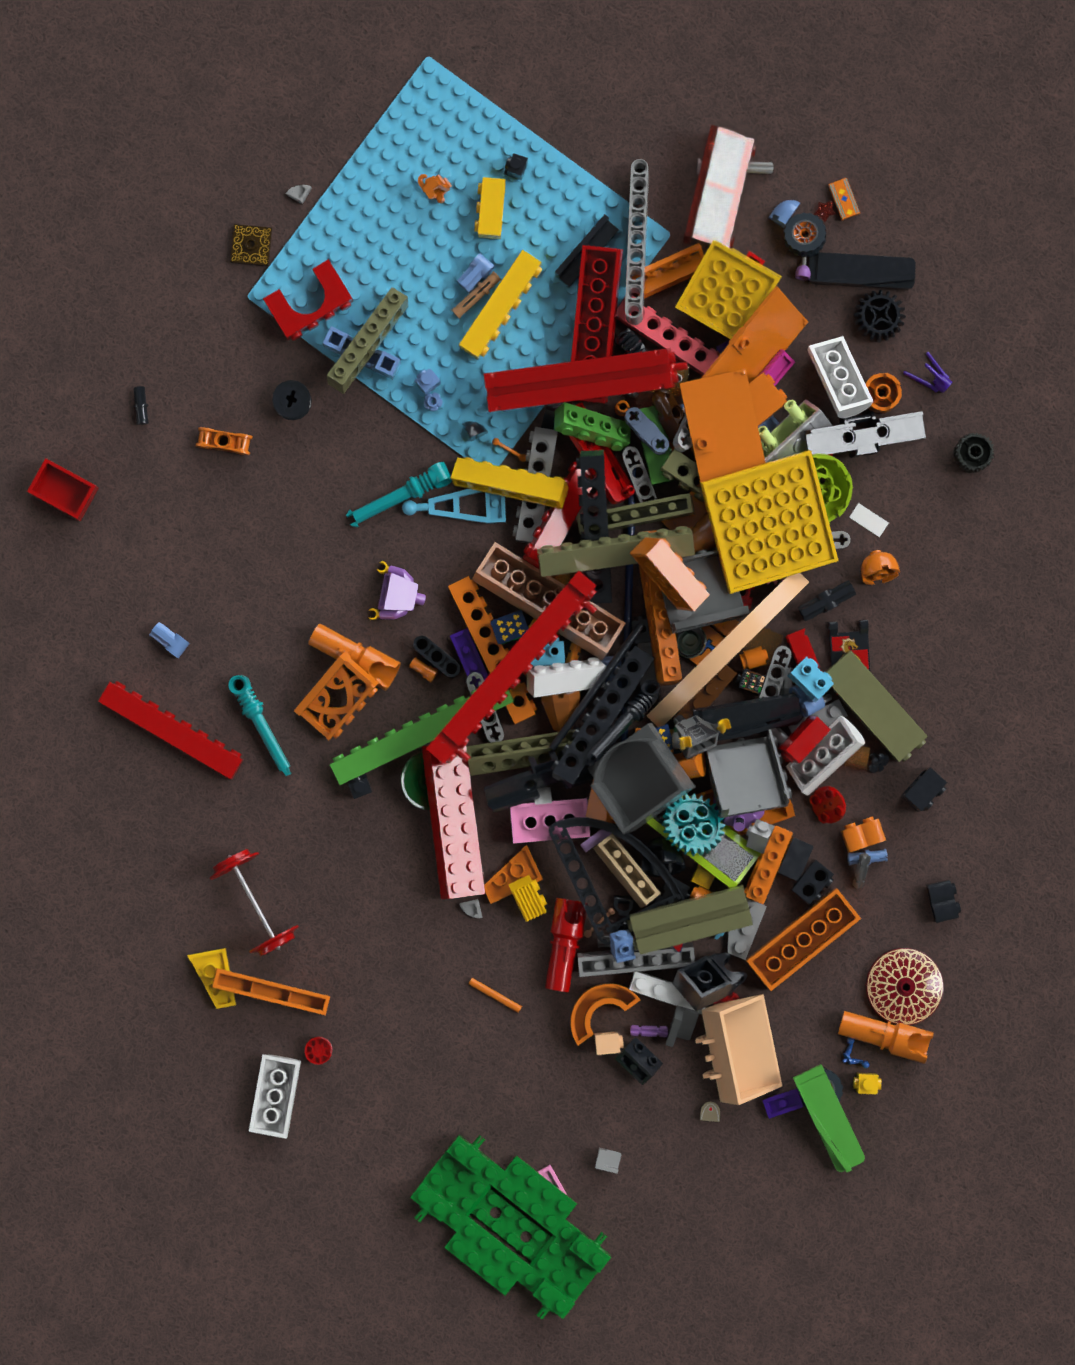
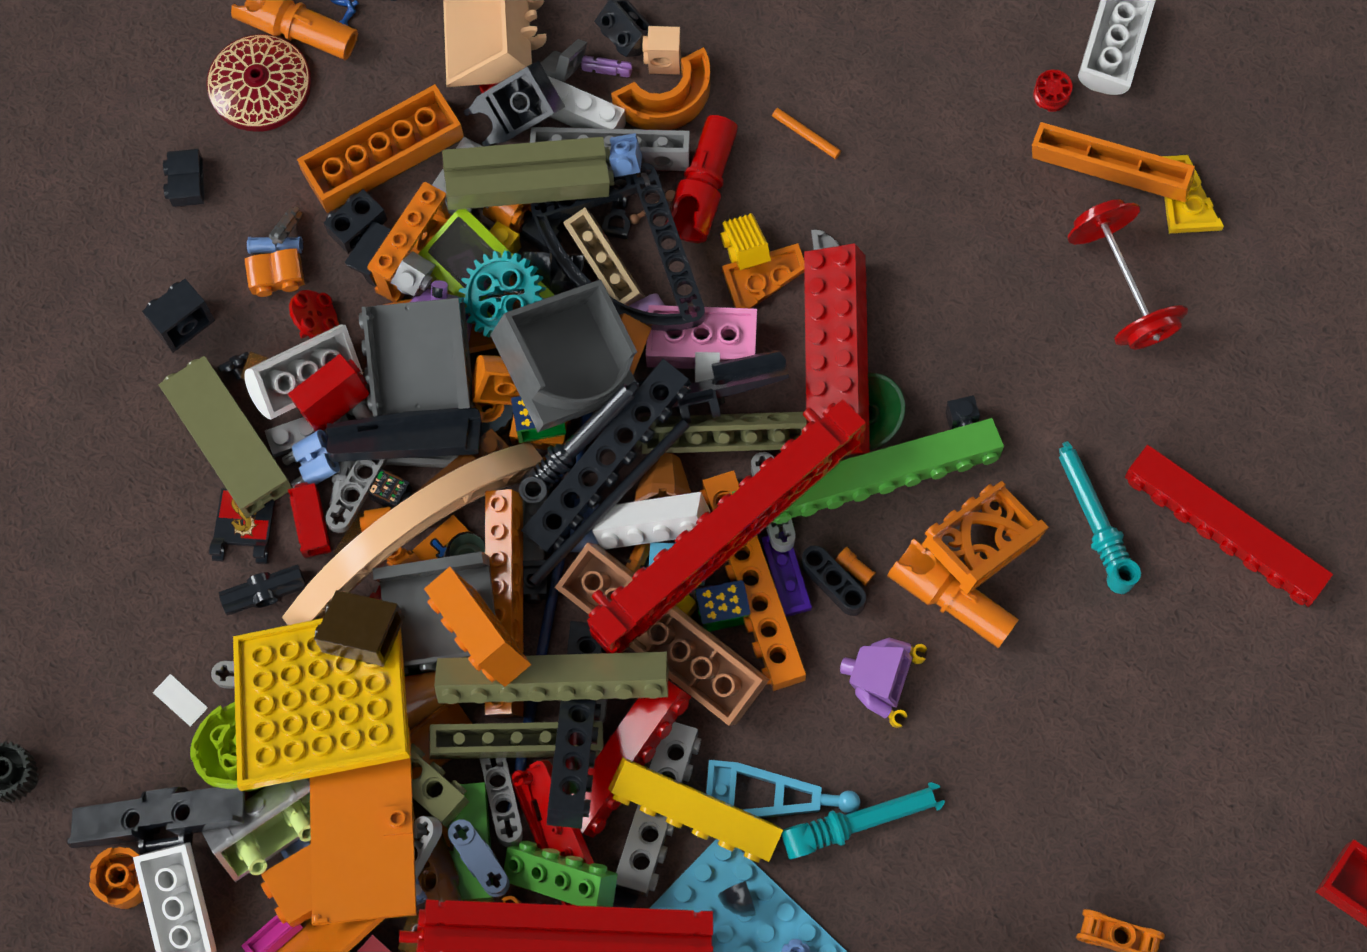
camera: 165 degrees left, 15 degrees down
medium blue piece [149,622,190,659] -> none
orange hinge [492,438,526,462] -> none
torso [672,715,731,759] -> none
medium azure brick [788,657,834,702] -> none
orange cylinder [861,550,900,585] -> none
dark purple plant [903,352,952,393] -> none
none -> dark brown brick [314,590,405,667]

